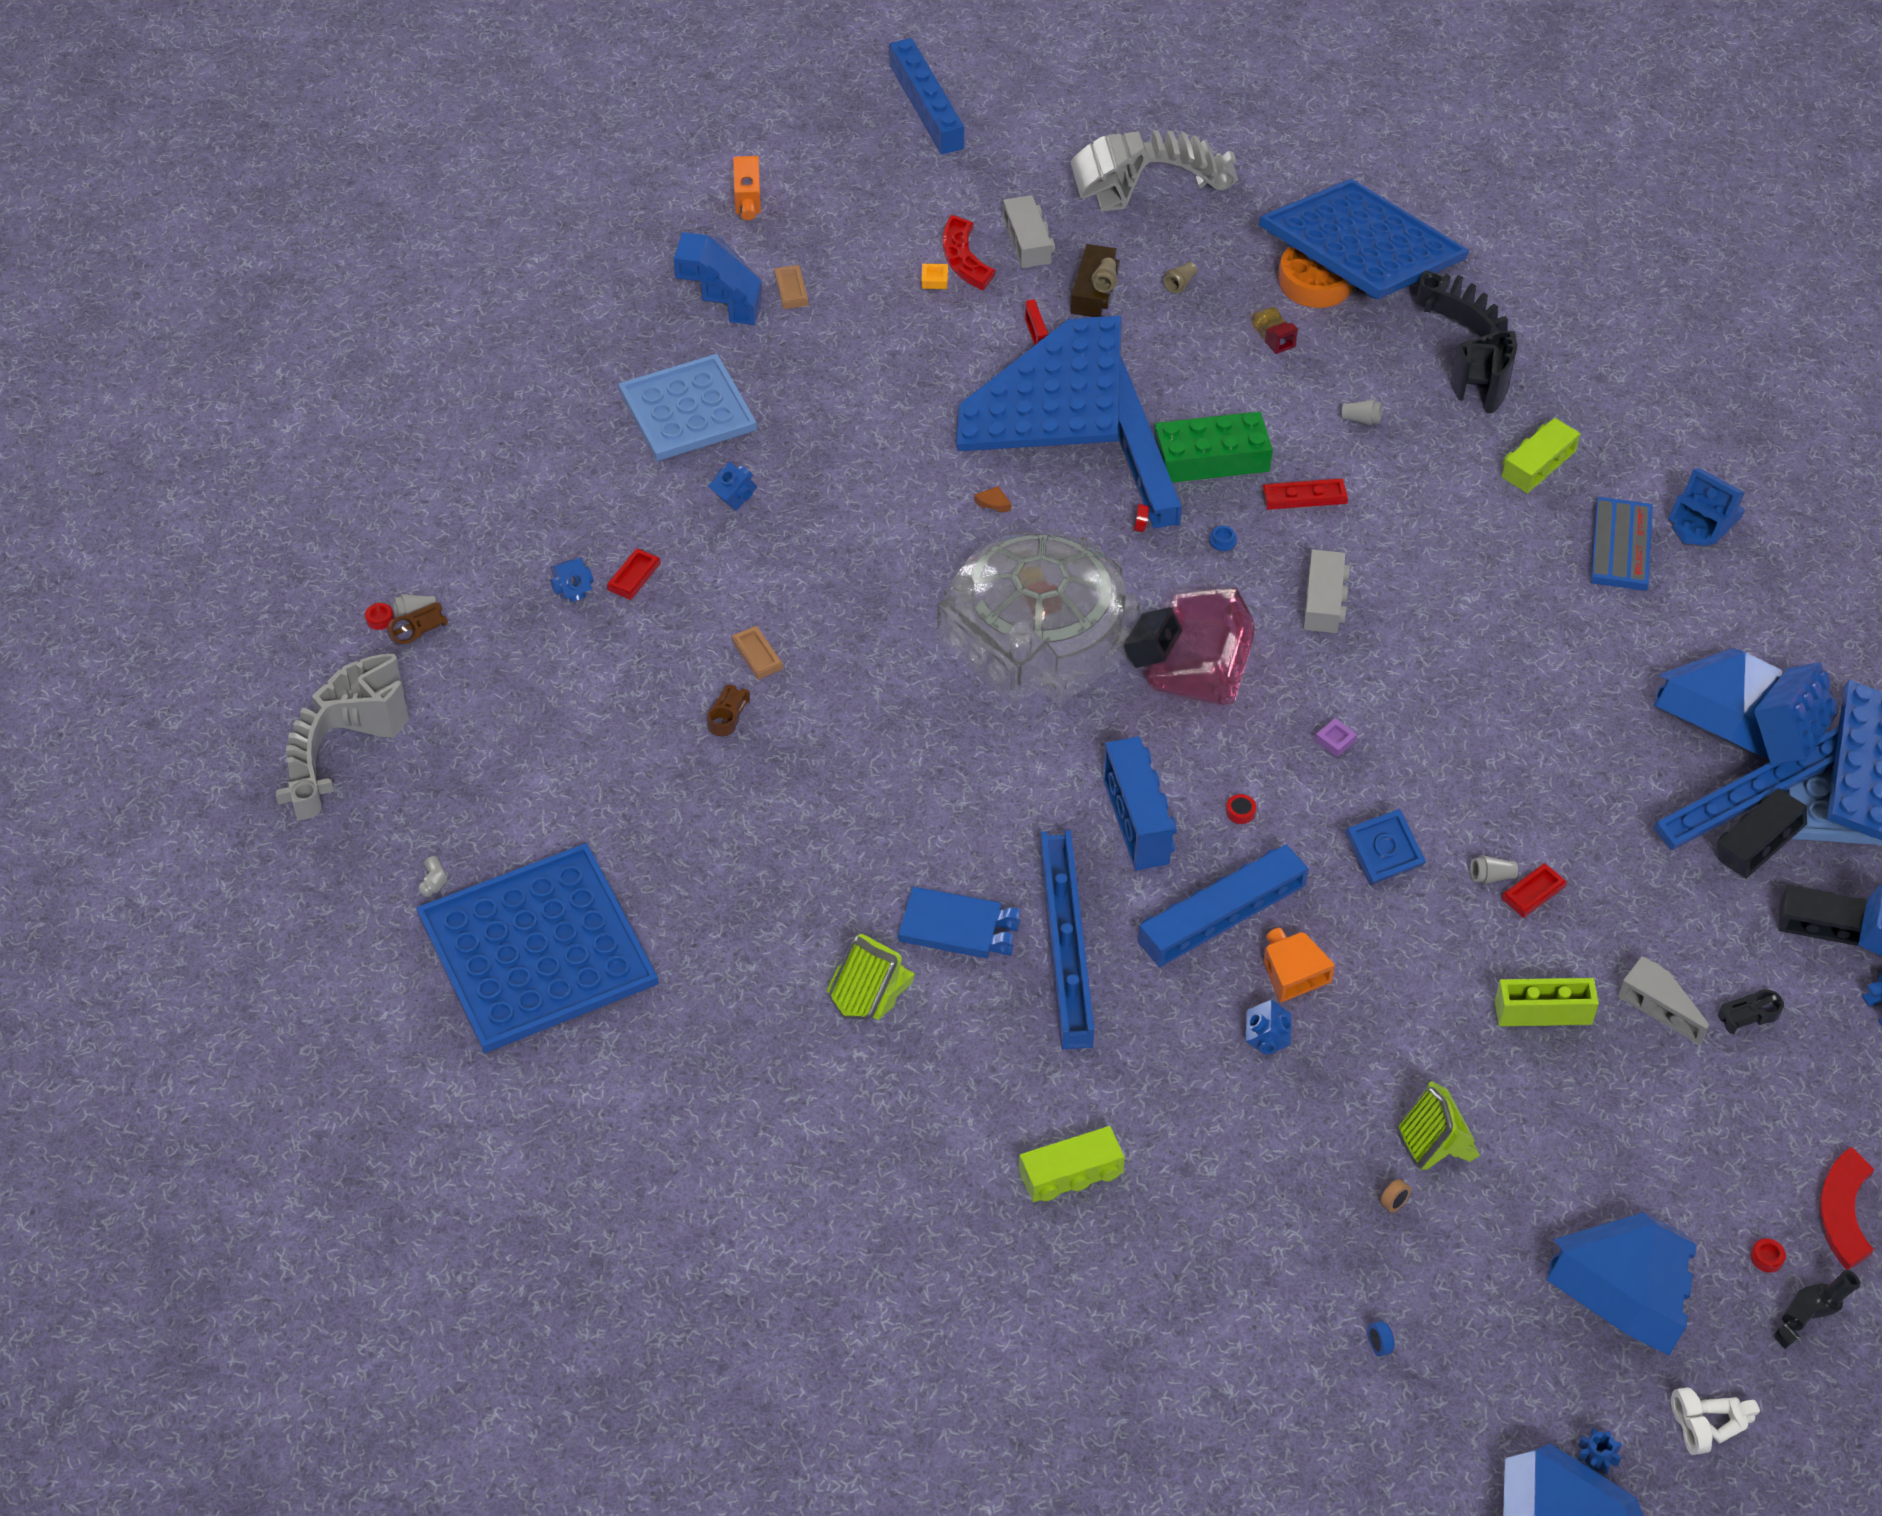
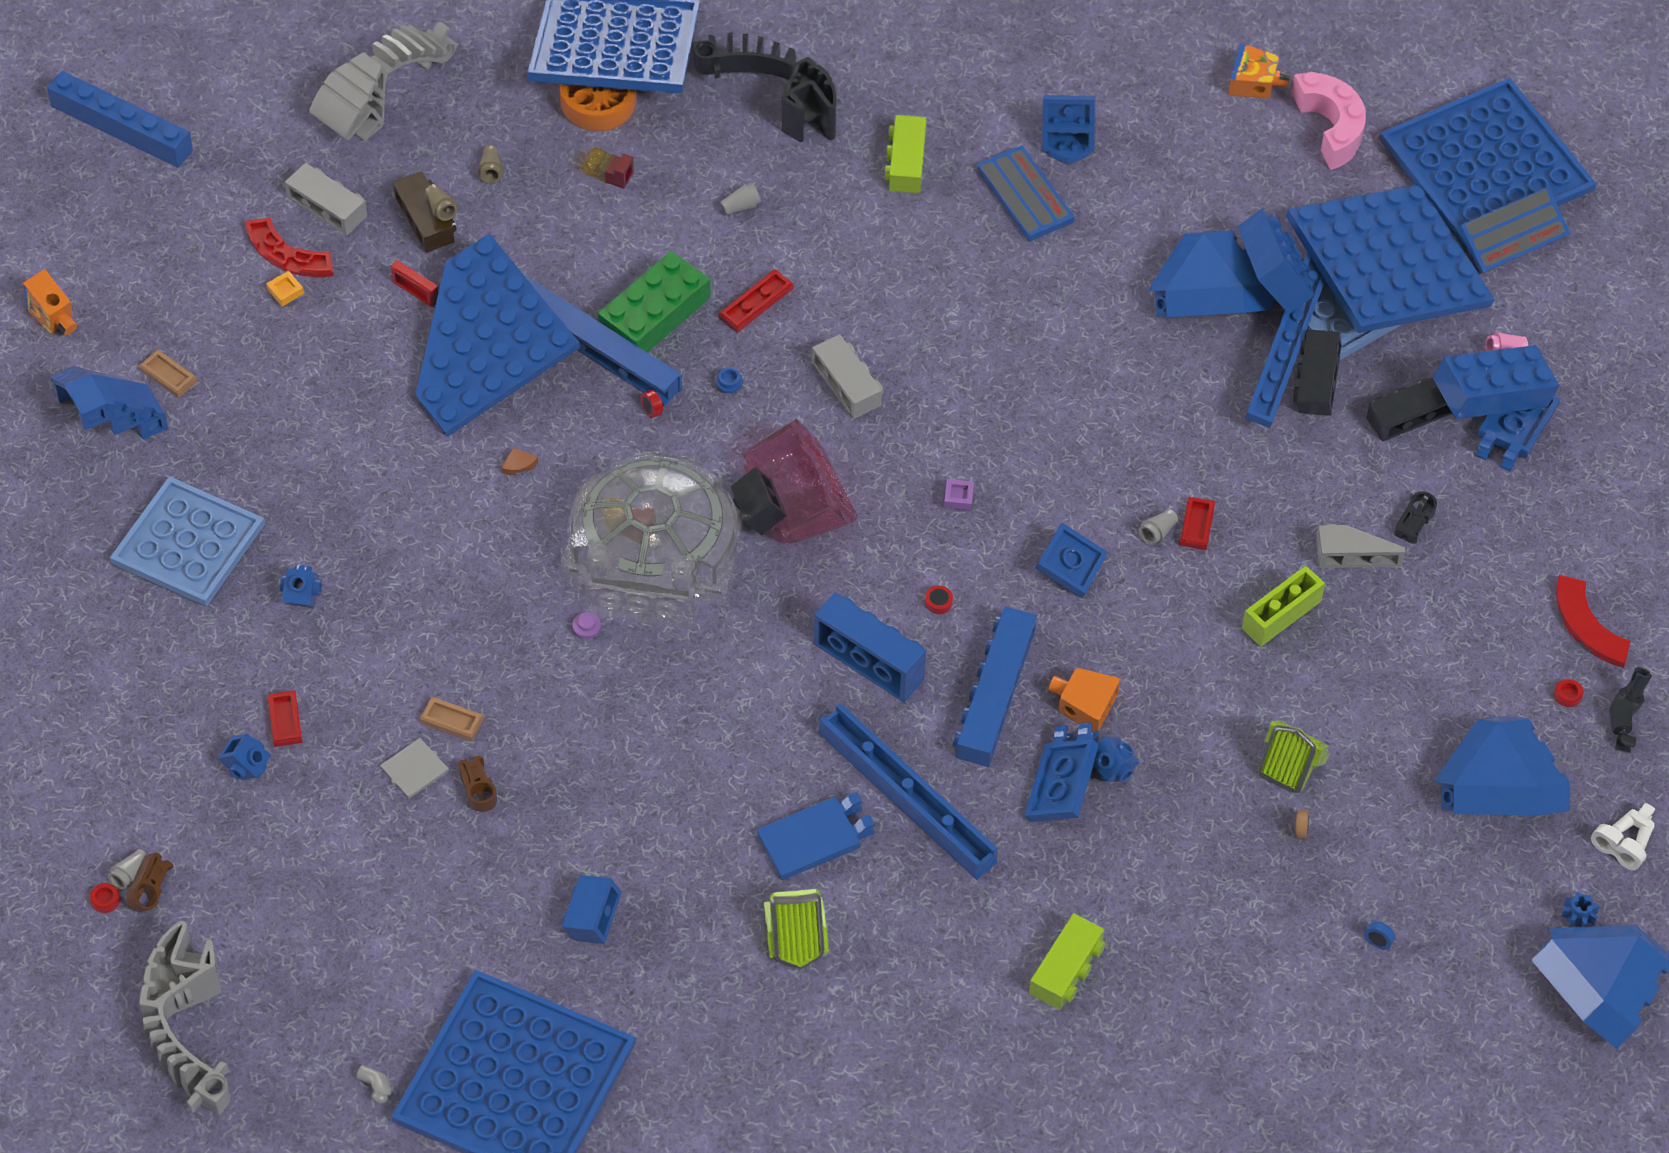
camera: 40 degrees left, 5 degrees up
none -> light grey piece [380,738,449,799]
none -> blue brick [562,875,622,944]
none -> medium lavender plate [573,612,601,639]
none -> blue tile [1024,722,1100,822]

